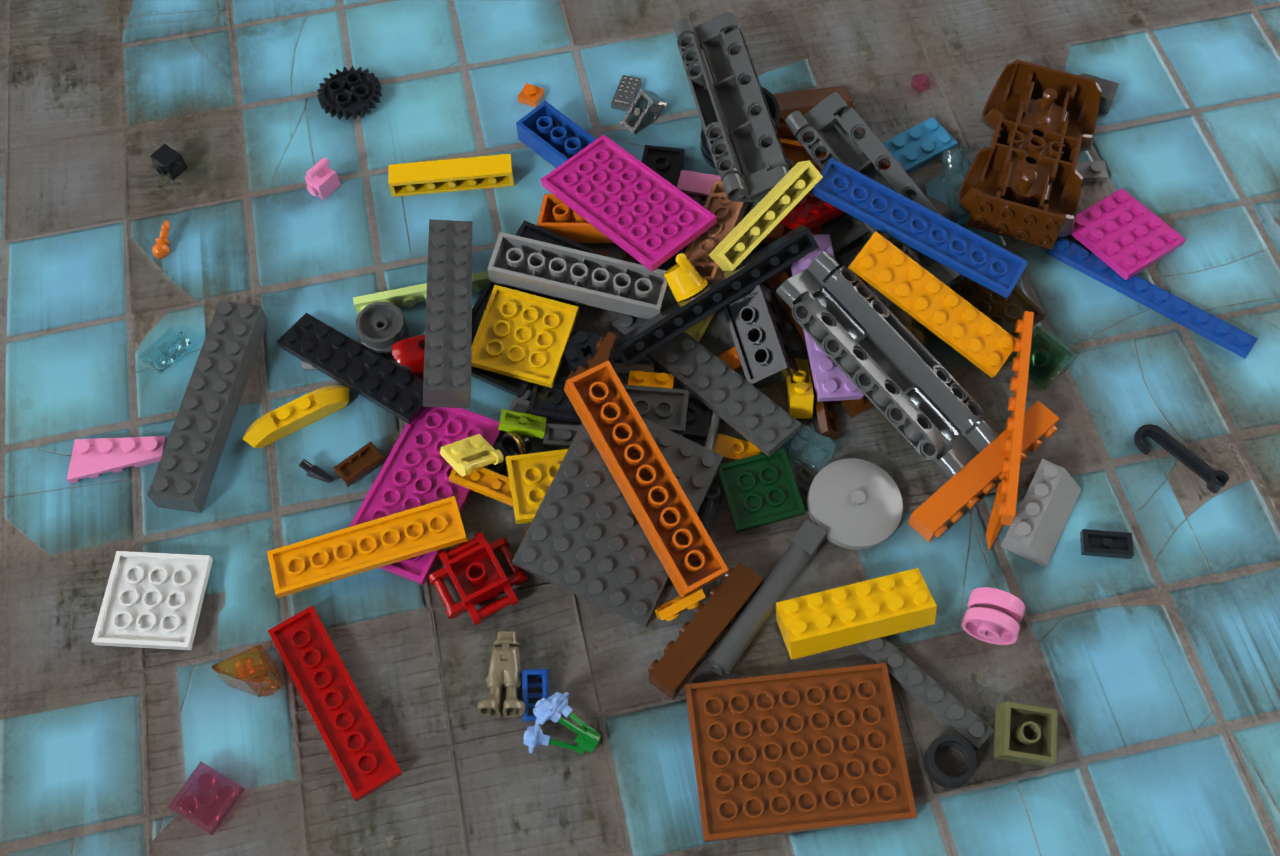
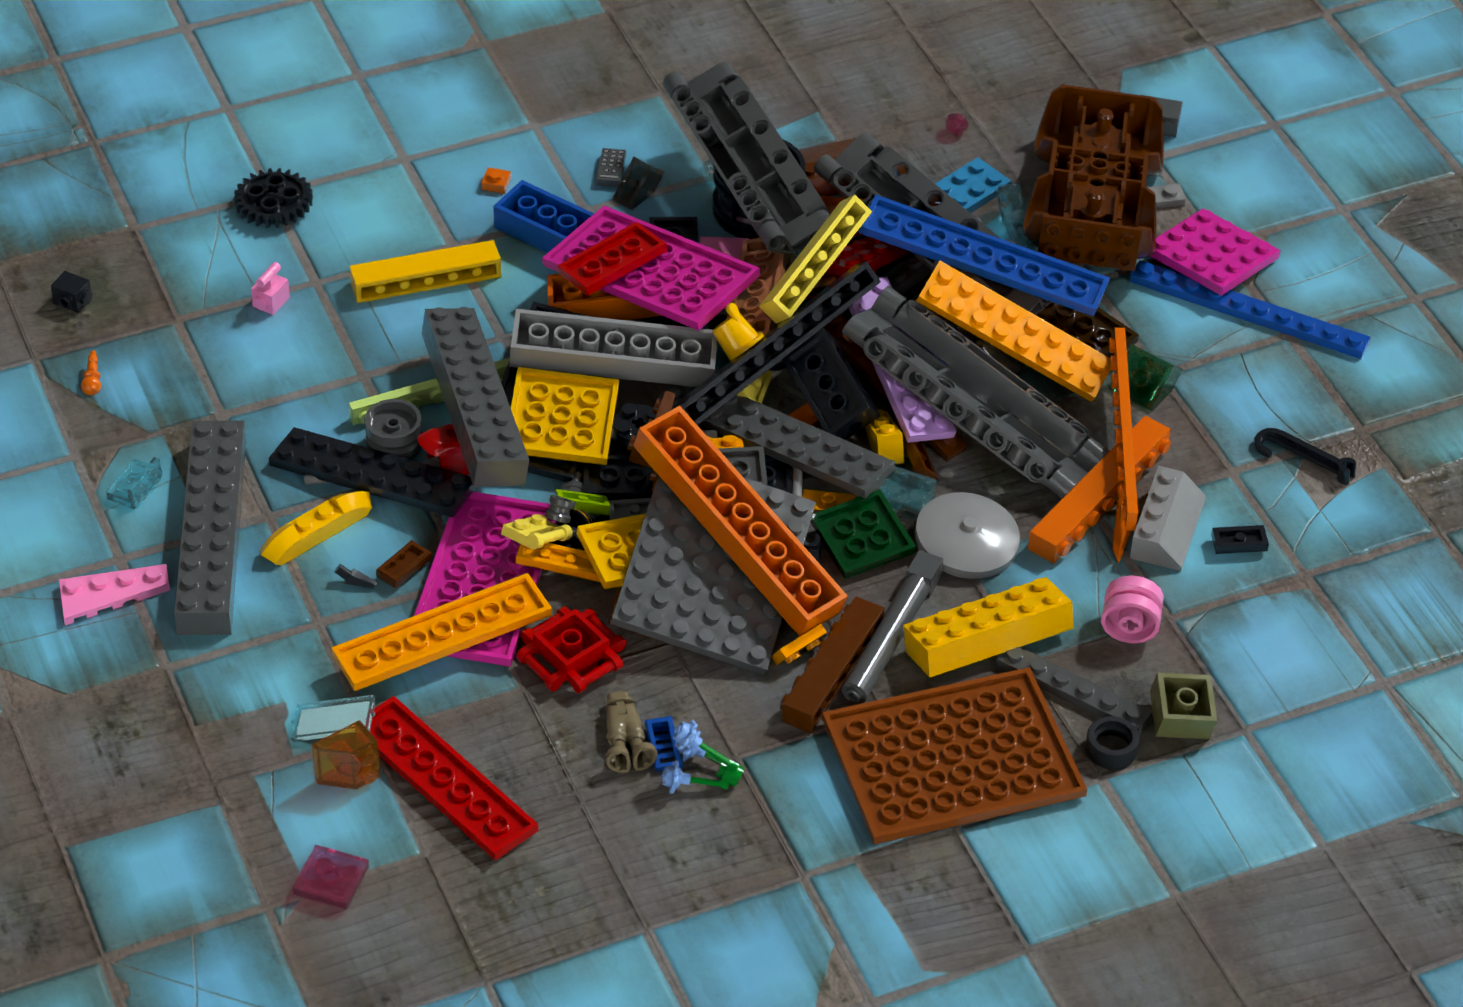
camera: 15 degrees left, 15 degrees down
white plate [91,551,213,650] -> none
none -> clear light blue piece [290,695,376,742]
none -> dark grey wheel [544,495,576,523]
none -> red plate [557,221,668,295]

